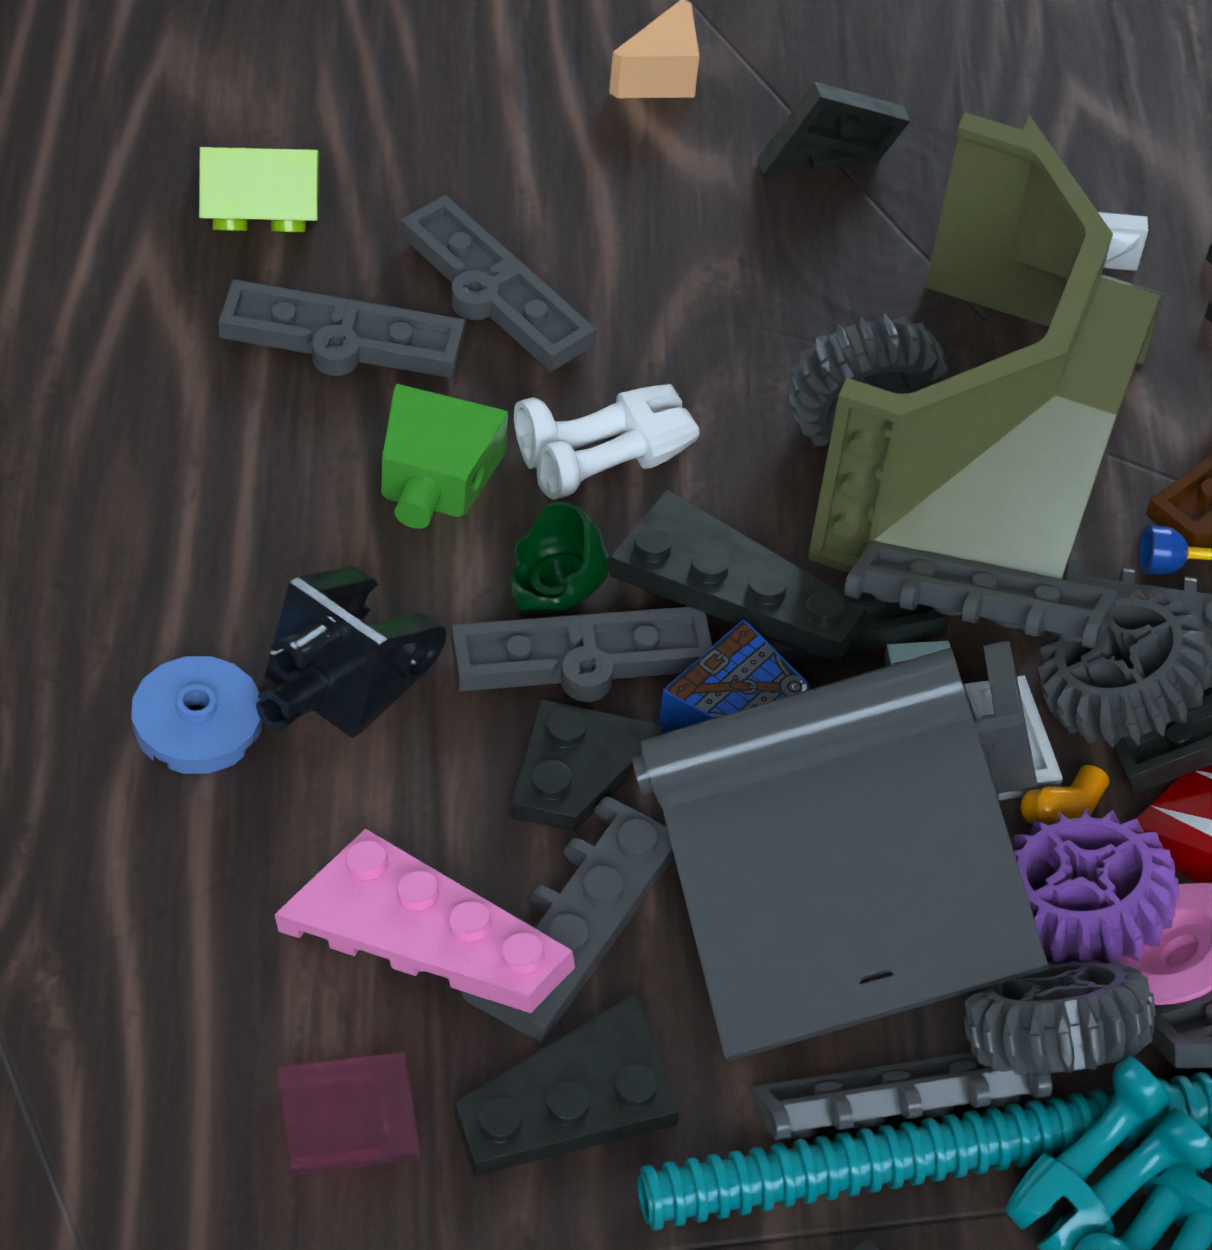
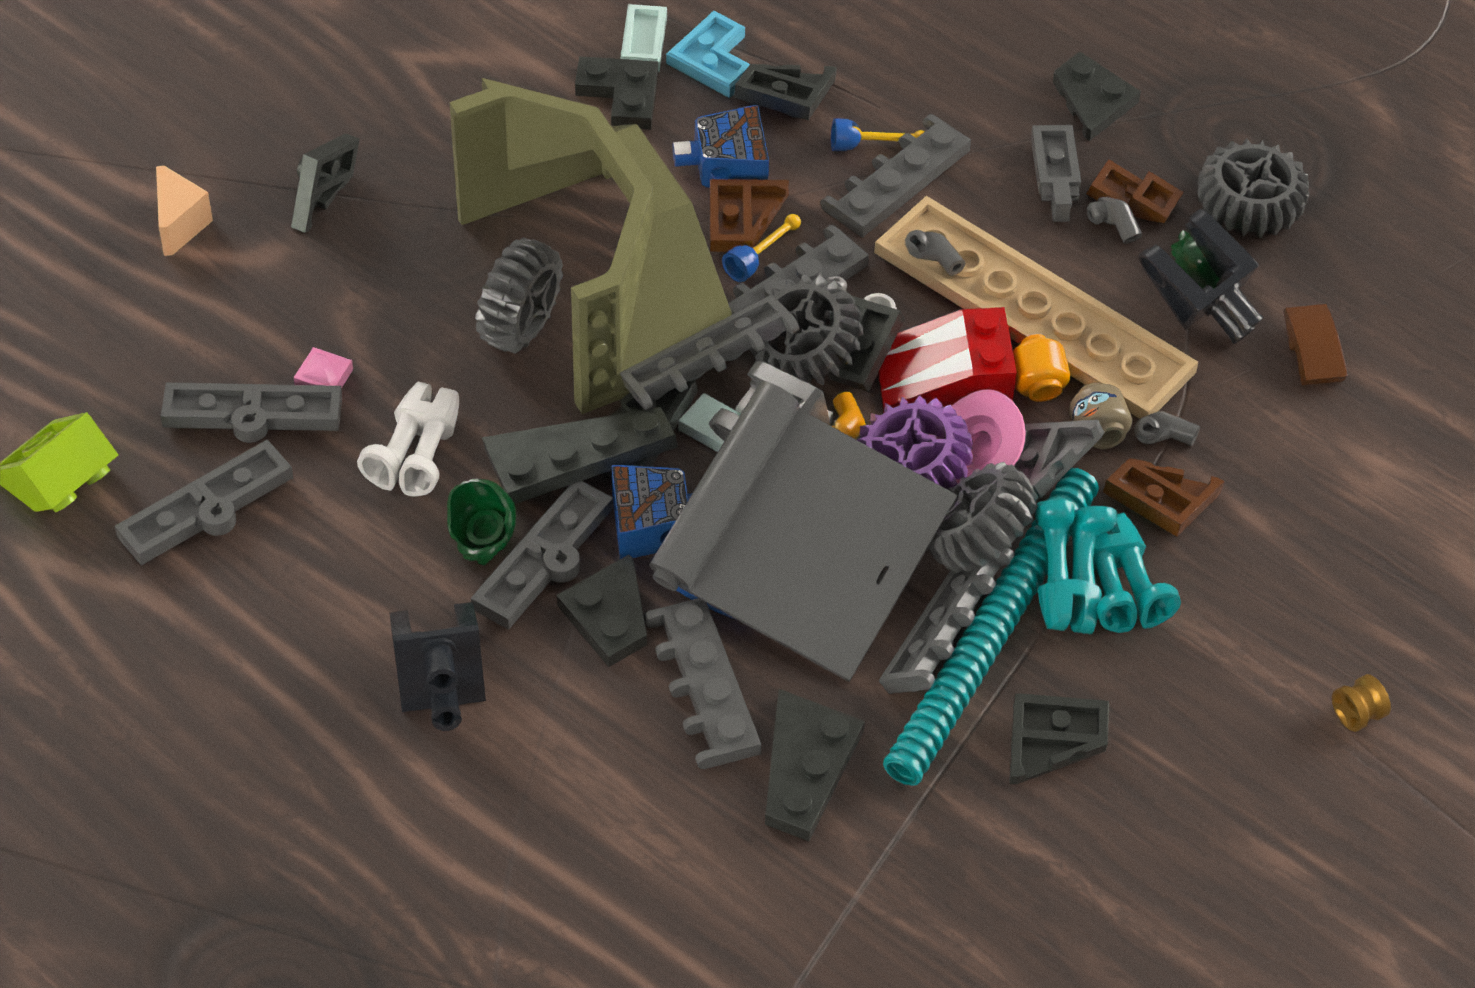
camera: 45 degrees left, 0 degrees up
medium blue plate [131,656,262,774] -> none
bright pink wing [274,829,575,1013] -> none
clear pink piece [277,1052,420,1175] -> none
bright green torso [381,384,508,529] -> none
none -> bright pink tile [294,347,353,388]

